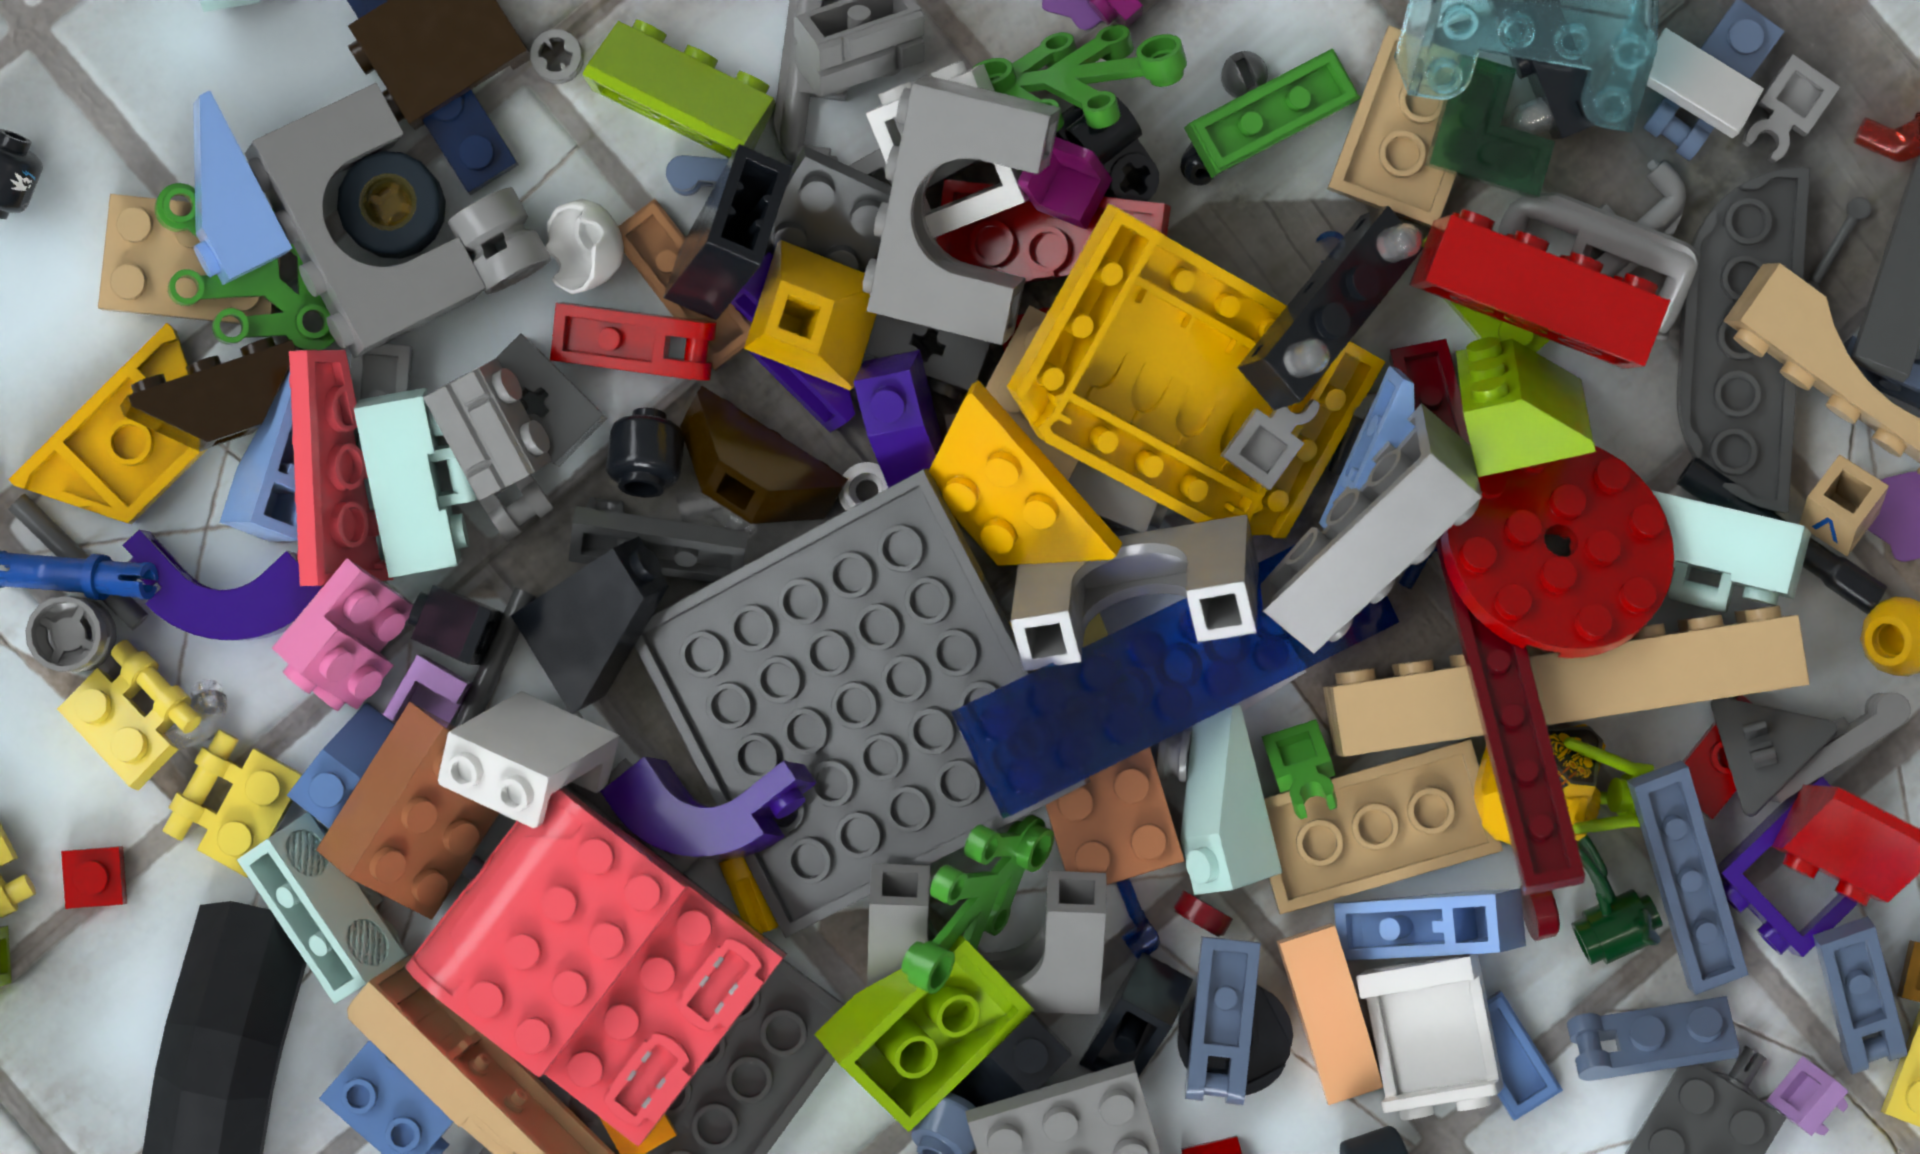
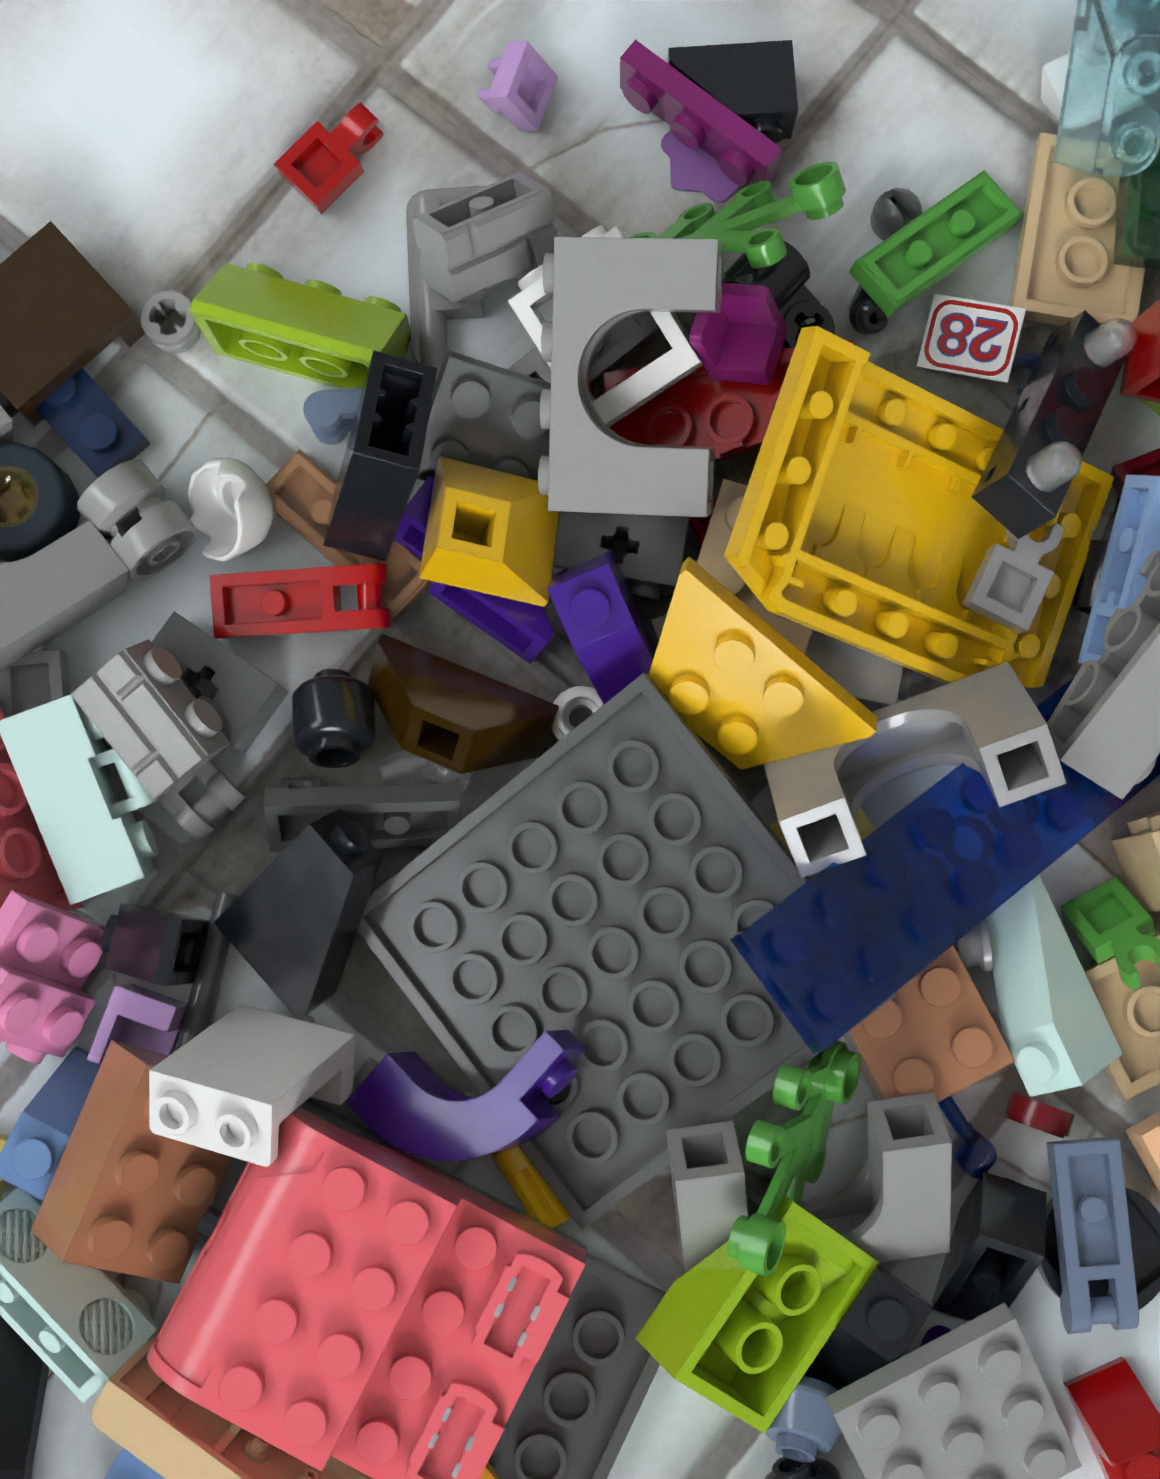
camera: 10 degrees left, 5 degrees down
none -> sticker [917,294,1026,383]

